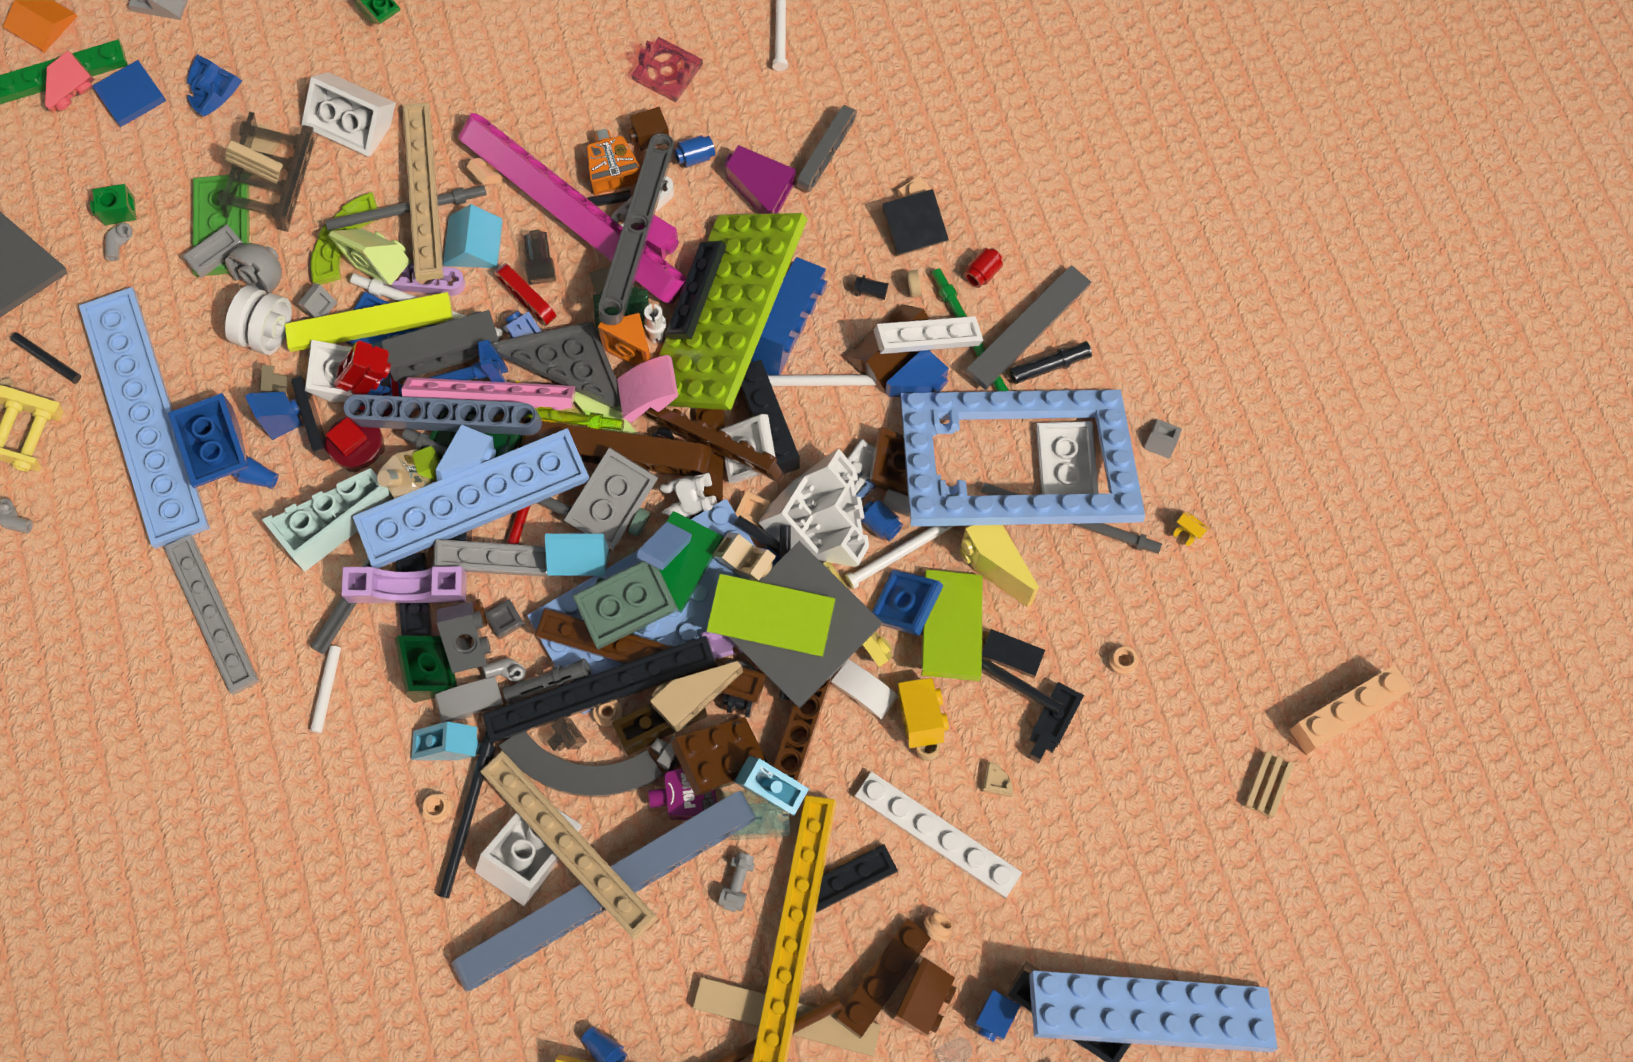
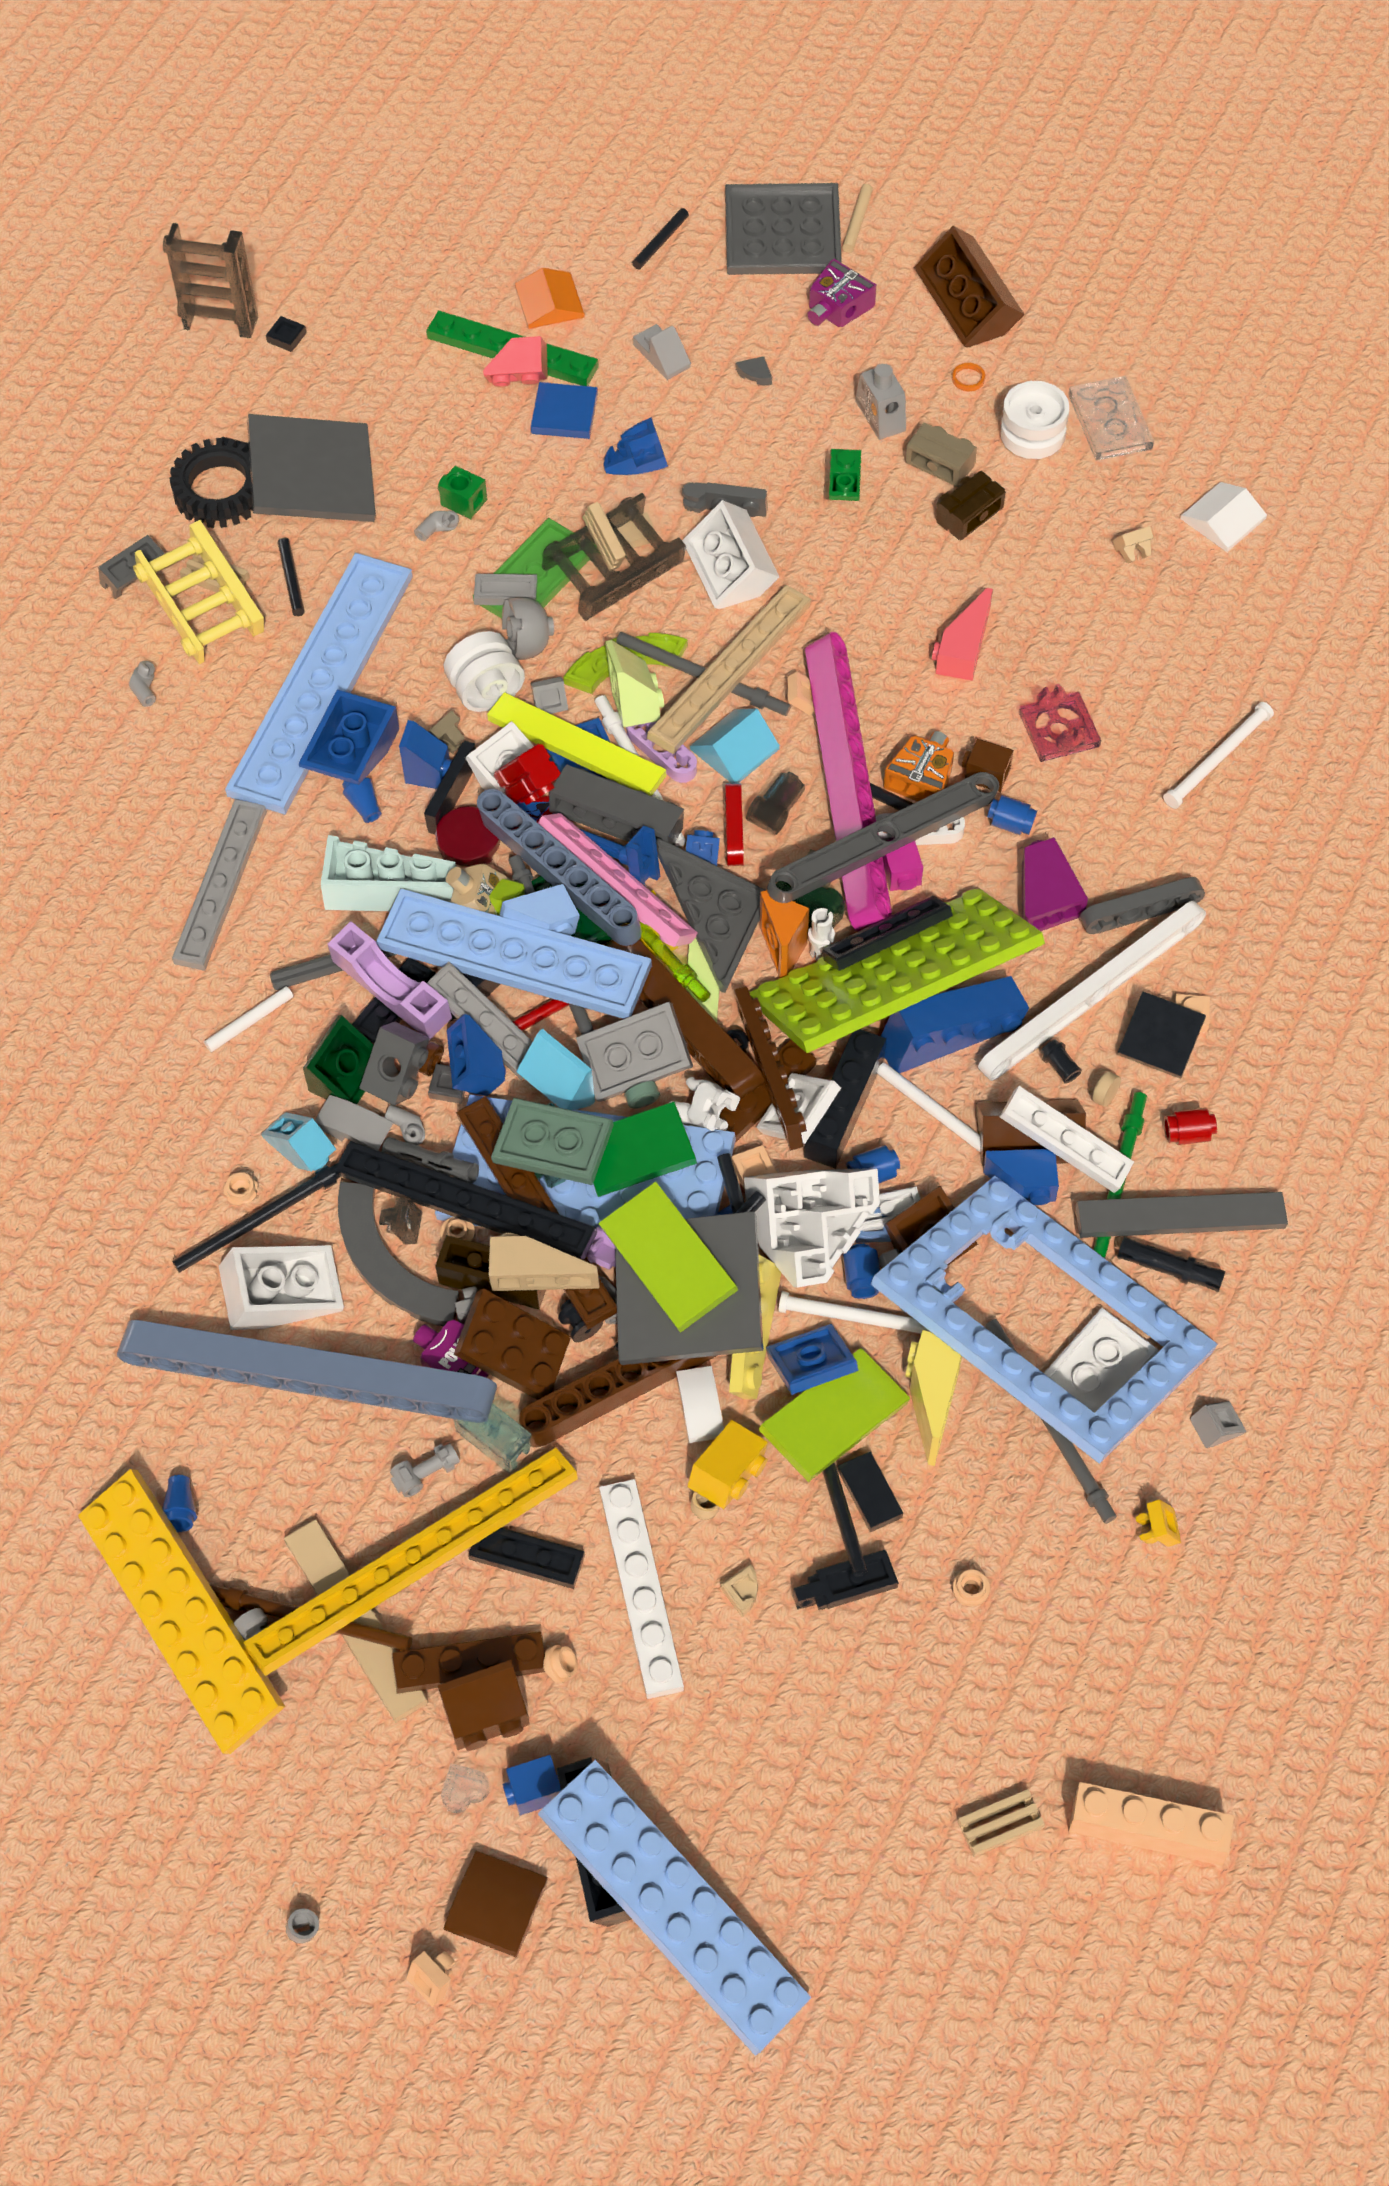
camera: 45 degrees right, 10 degrees down
red tile [326,416,368,457] -> none
tan tile [480,751,658,941] -> none
bright pink slope [617,355,678,423] -> none
medium blue tile [637,522,692,570] -> none
tan brick [712,532,776,582] -> none
medium azure slope [734,756,809,815] -> none
none -> blue slope [447,1014,506,1096]
none -> dark grey hinge [682,482,768,517]
none -> blue brick [846,1145,900,1184]
none -> coral slope [932,588,993,681]
none -> white beam [978,901,1207,1081]

